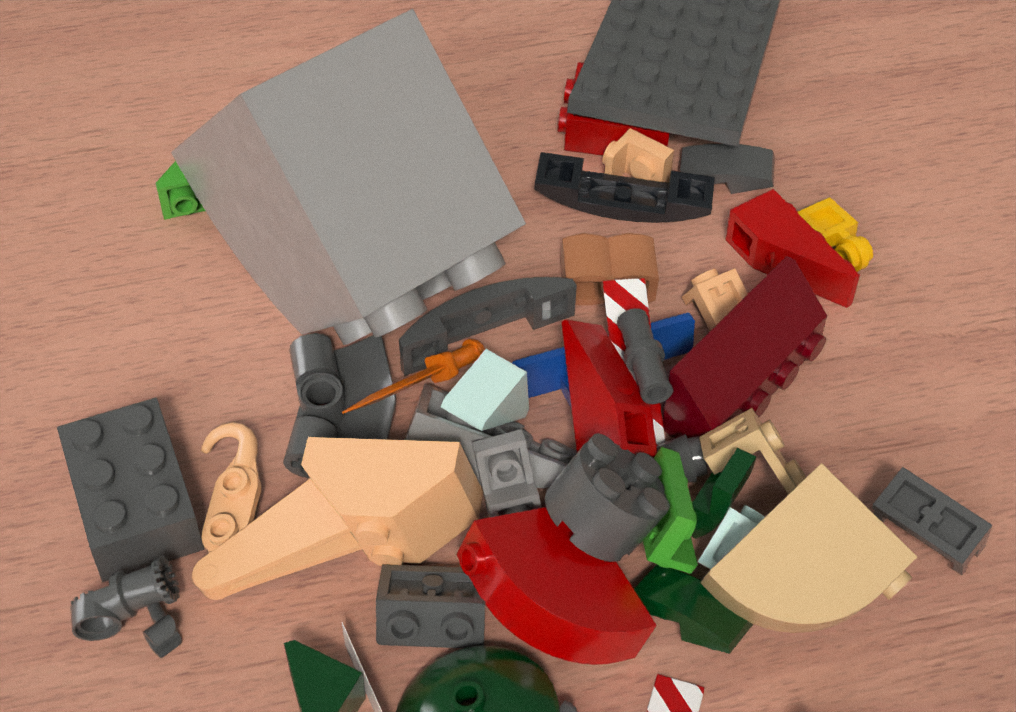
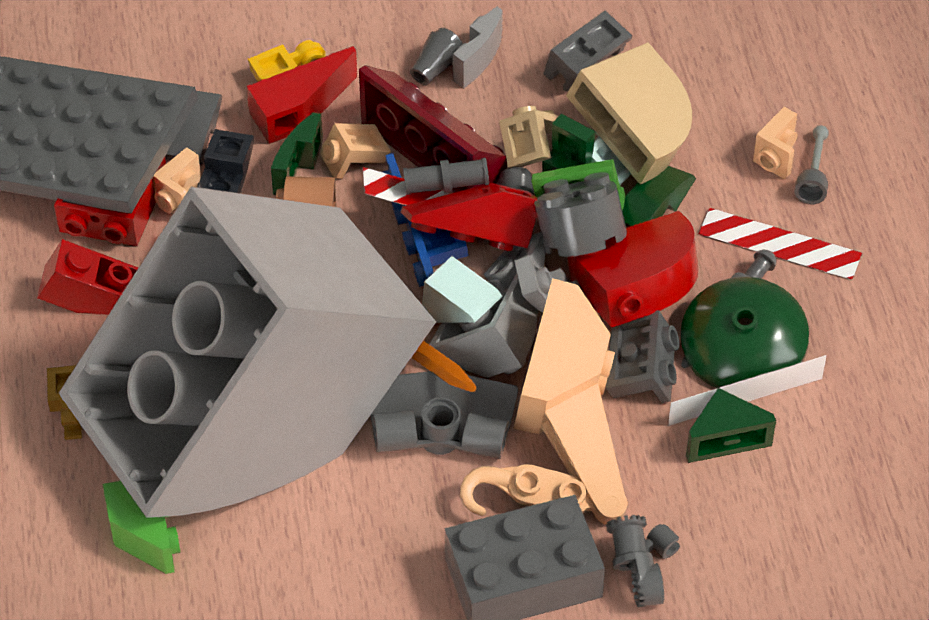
camera: 85 degrees left, 0 degrees up
none -> red slope [37,239,139,315]
none -> dark green slope [271,112,323,195]
none -> dark grey cone [410,28,463,85]
none -> light grey slope [453,6,503,89]

